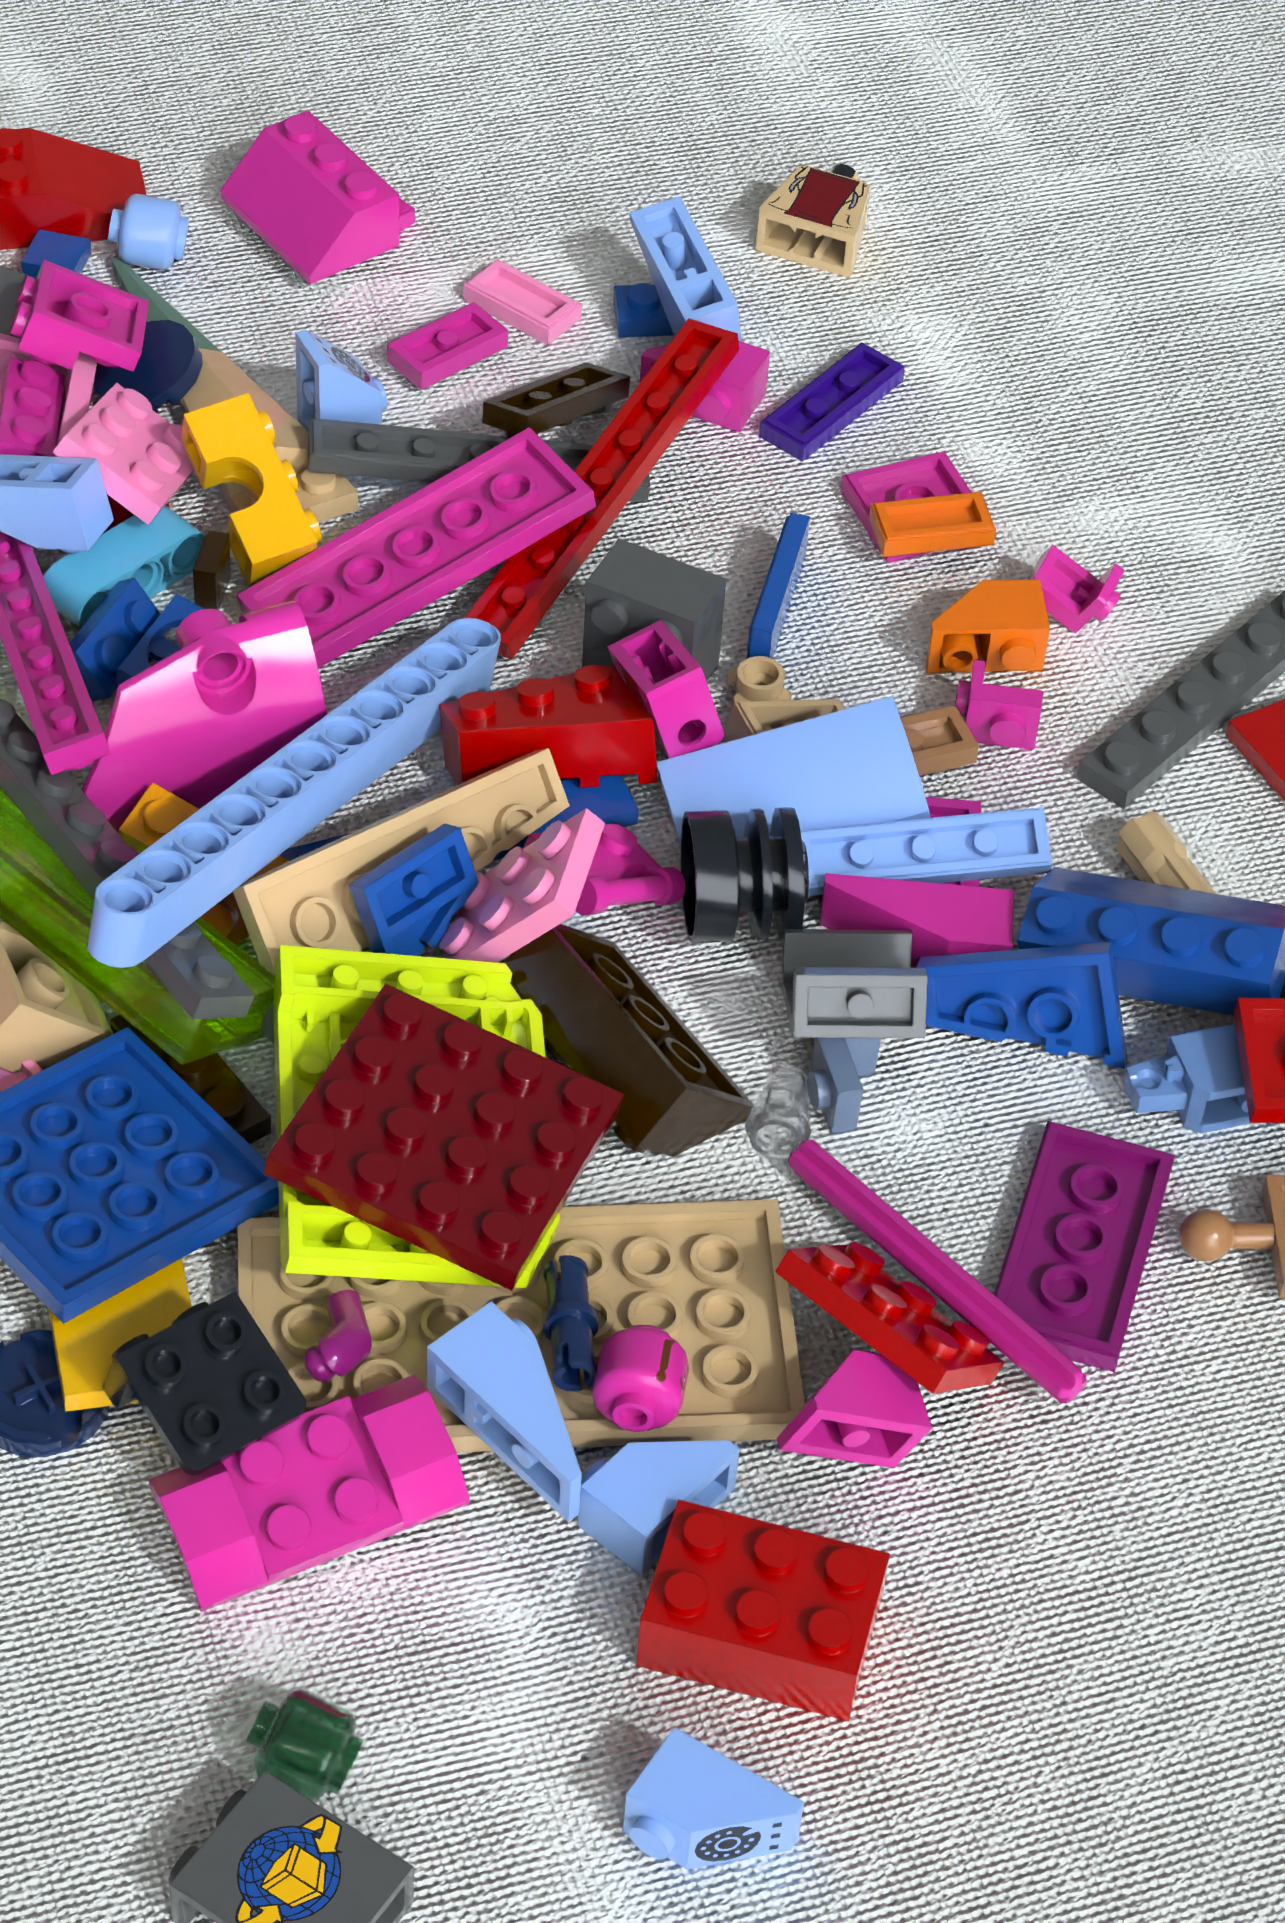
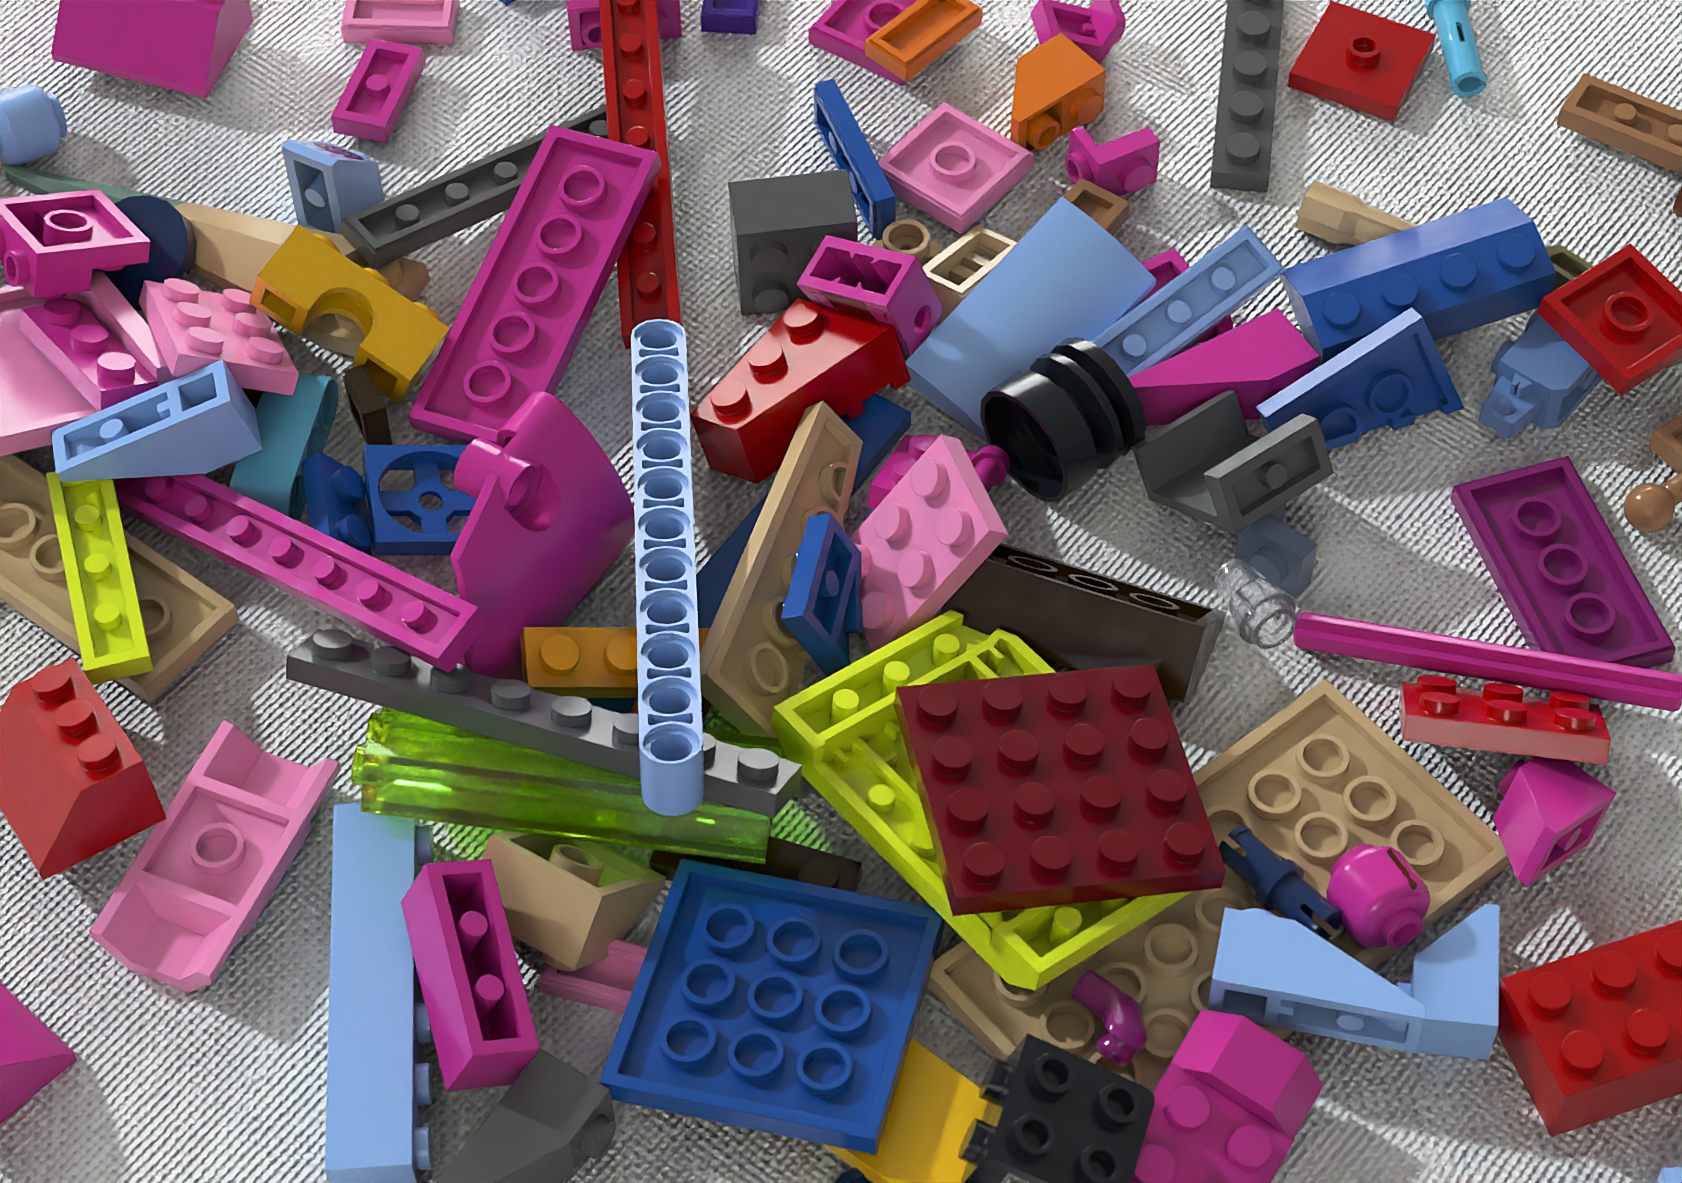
camera: 30 degrees left, 5 degrees up
dark brown plate [482,362,630,438] -> none
none -> bright pink plate [877,102,1034,234]

